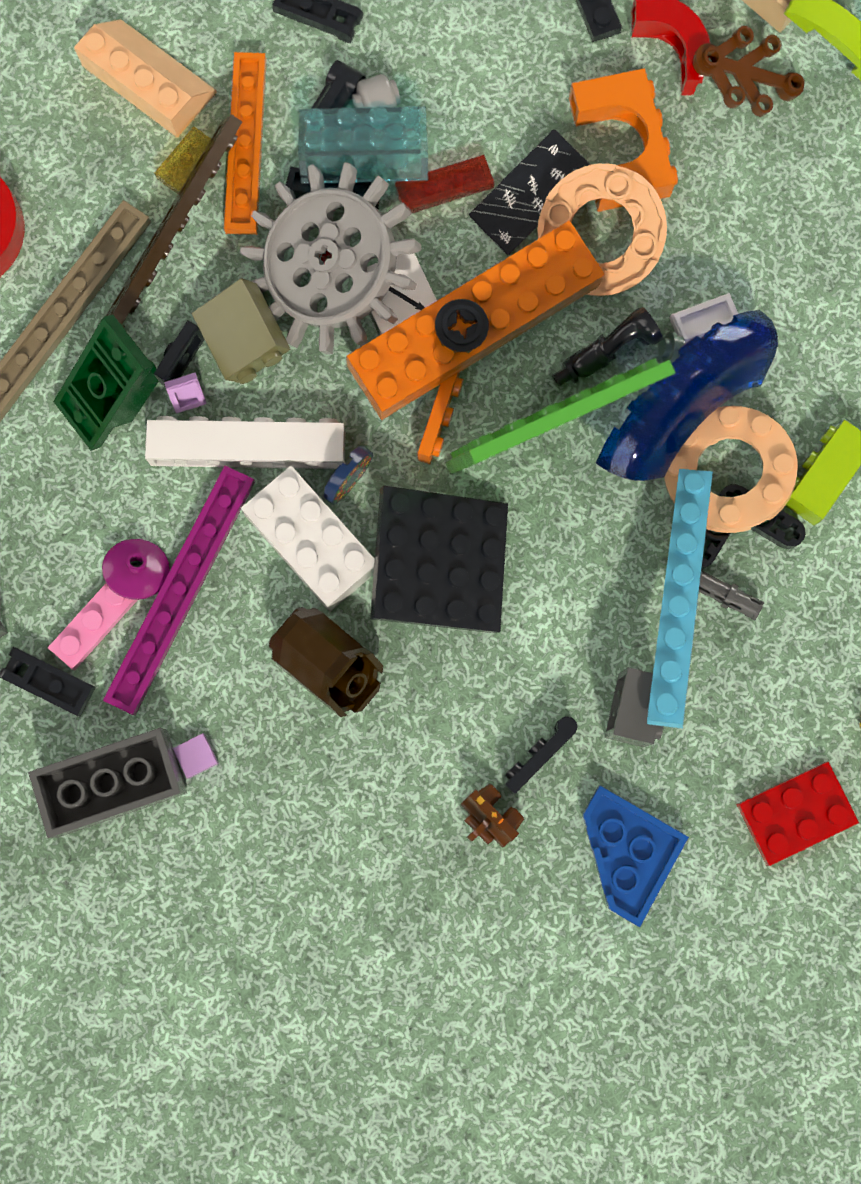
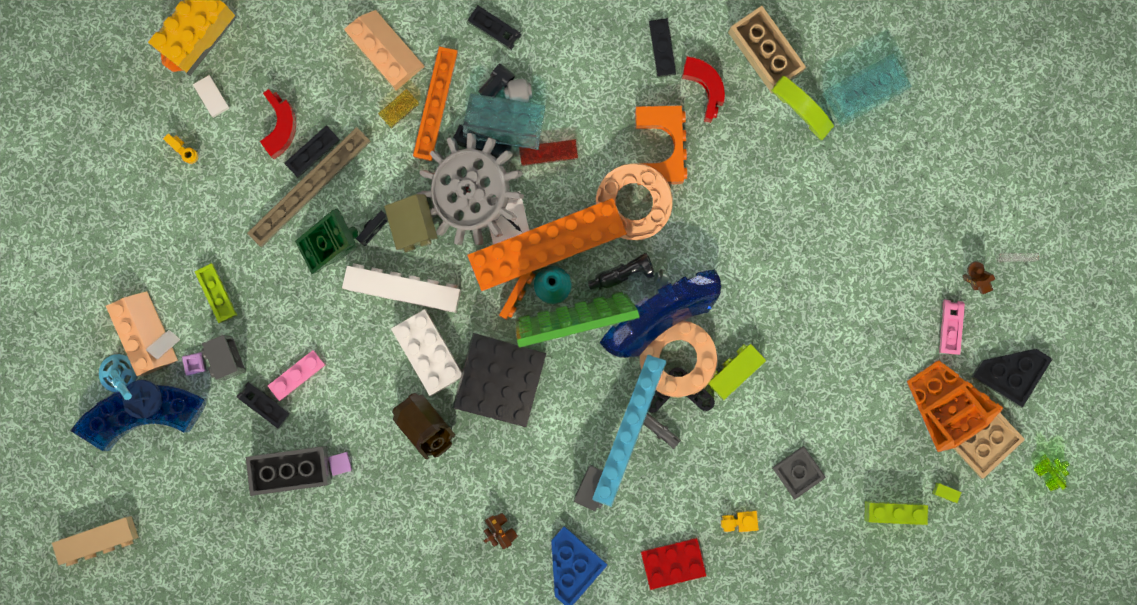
camera: 15 degrees right, 5 degrees up
magenta dish [102,539,170,600] -> none
magenta plate [103,465,255,716] -> none
dark brown plate [106,114,242,328] -> none
lavender tile [164,372,207,414] -> none
dark blue tile [323,446,373,505] -> none
black gear [435,299,489,353] -> none
black sticker [469,129,591,255] -> none
black plate [504,716,578,795] -> none
white tile [669,293,742,345] -> none
reddish brown plant [693,26,805,117] -> none
none -> black plate [284,125,340,178]
none -> teal cone [534,266,572,304]

